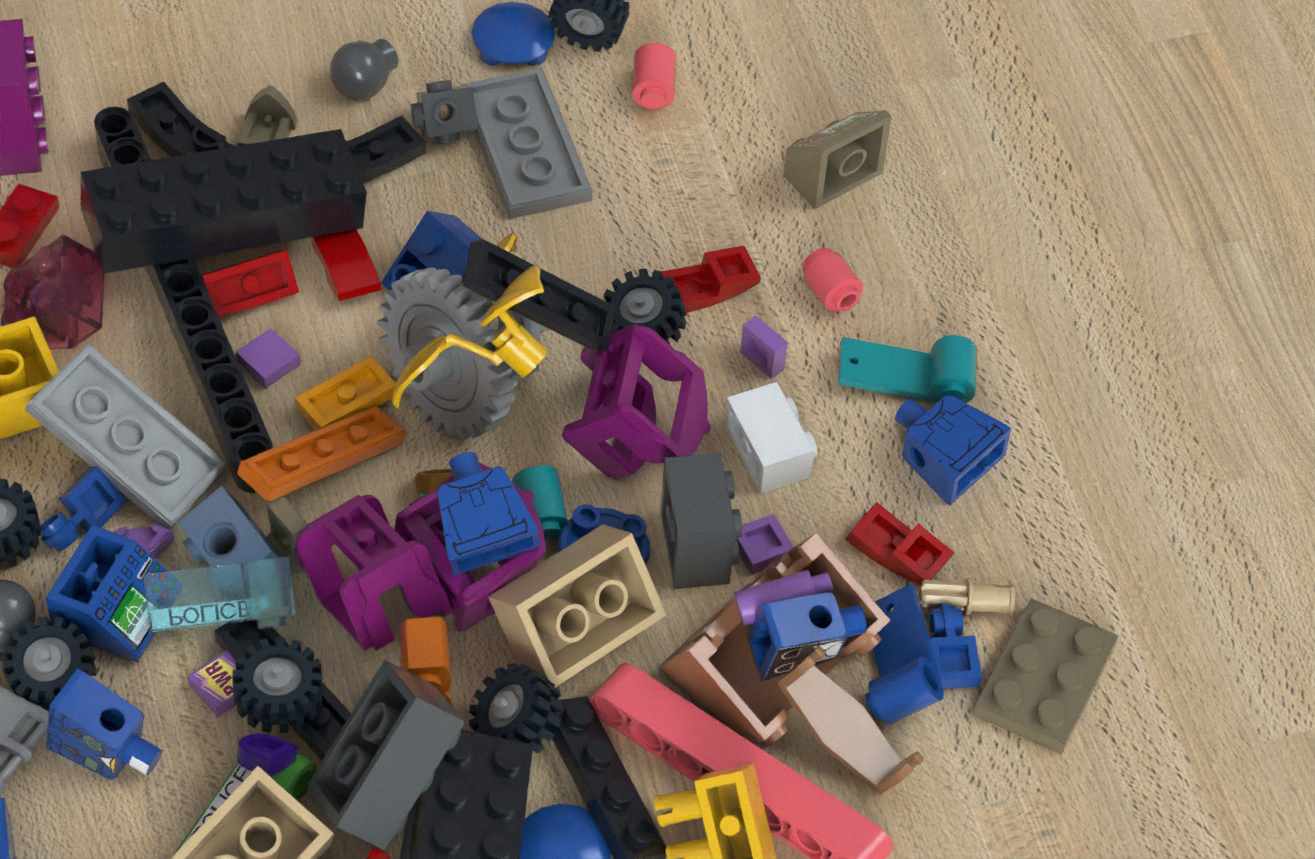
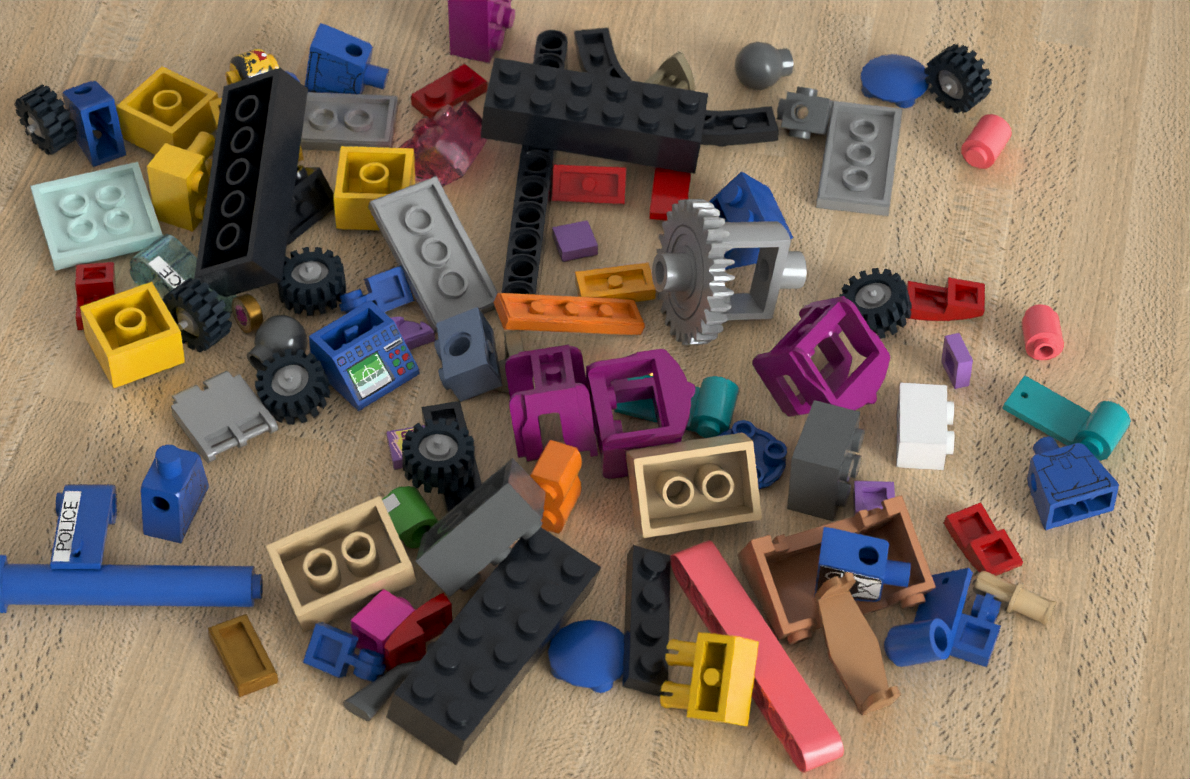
camera: 30 degrees right, 5 degrees down
blue torso [46,668,163,779] -> none
clear light blue door [144,557,295,632] -> none
dark purple tile [236,733,298,777] -> none
yellow plant [392,232,548,409] -> none
blue torso [437,452,541,576] -> none
black plate [463,239,615,352] -> none
black wheel [469,663,563,753] -> none
medium lavender cylinder [734,570,833,626] -> none
dark tan slope [784,110,891,209] -> none
dark tan plate [973,598,1119,754] -> none

